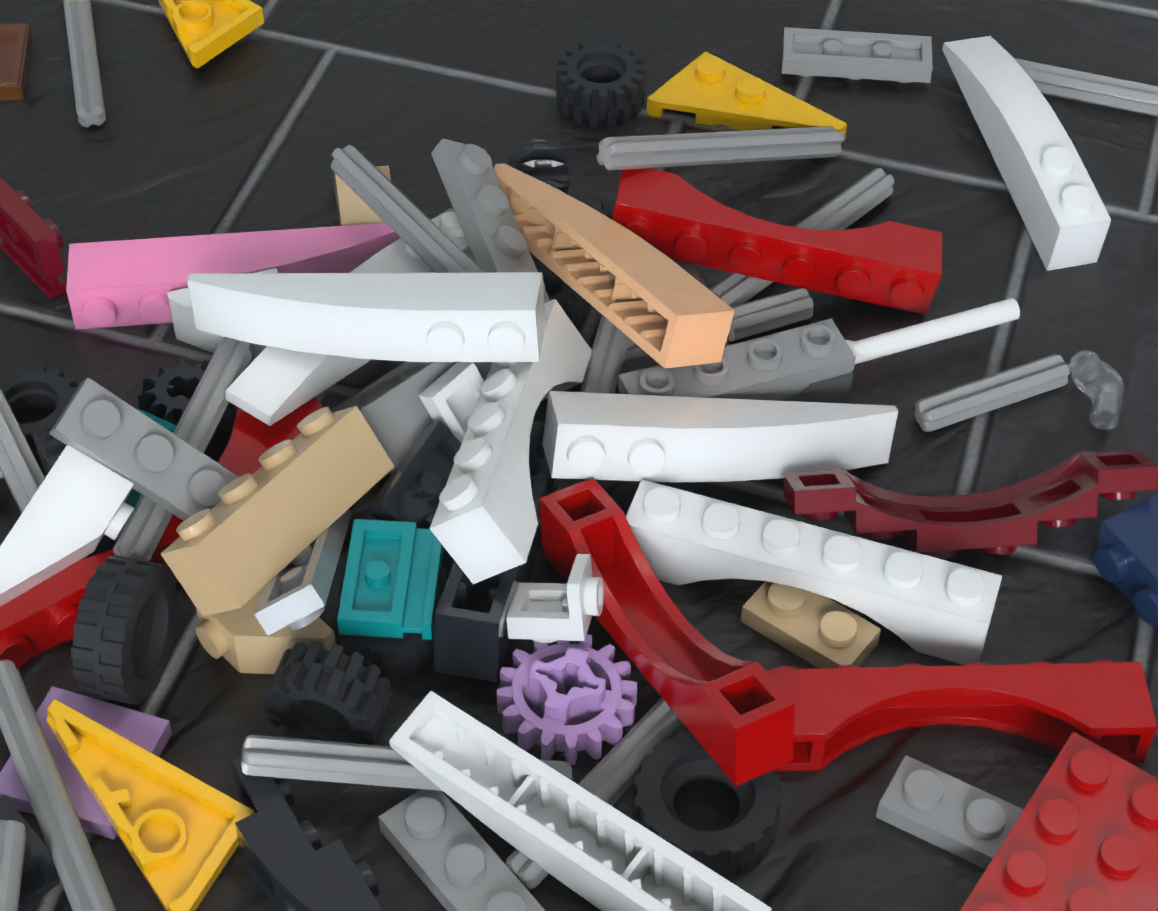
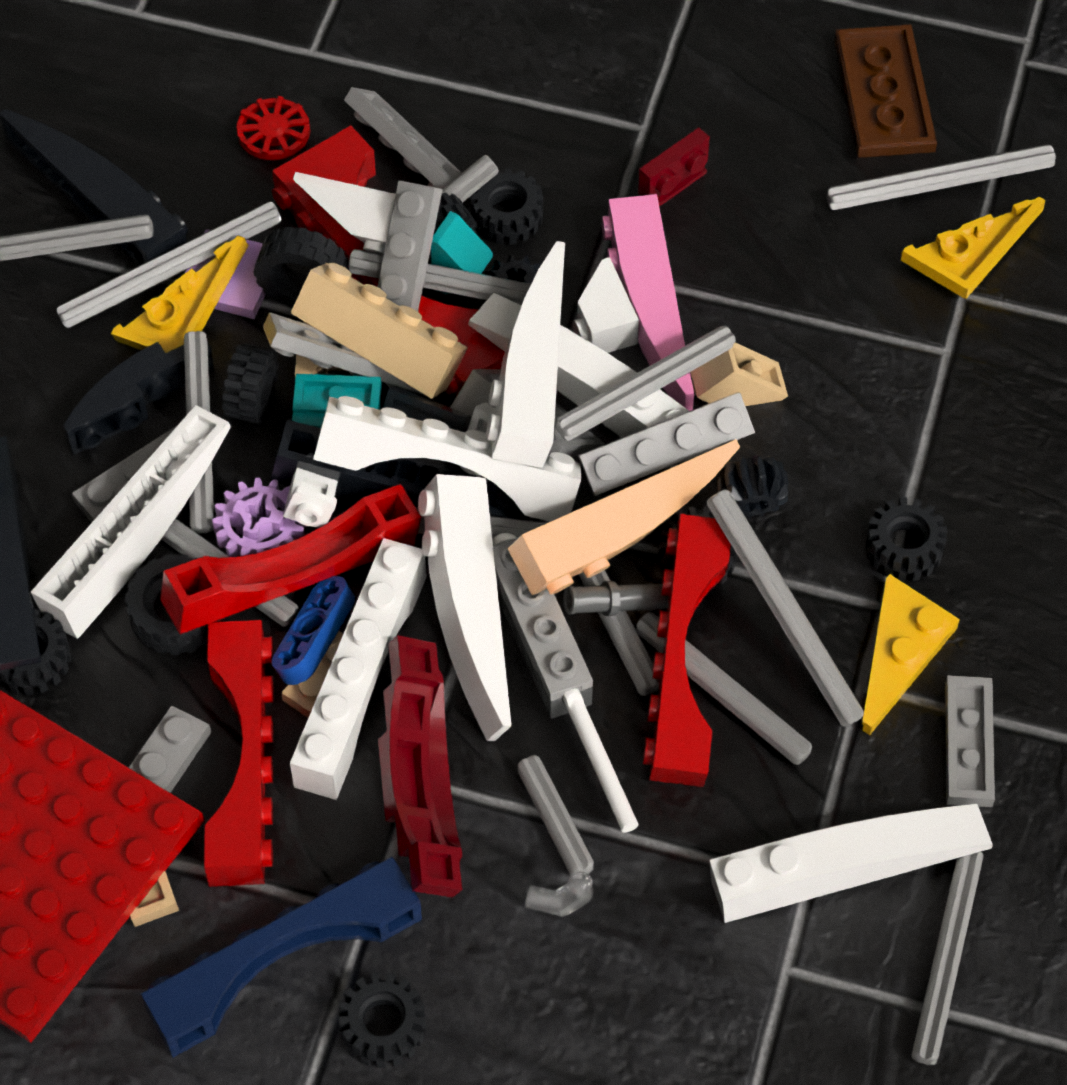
camera: 90 degrees right, 10 degrees up
none -> blue beam [272,576,355,685]

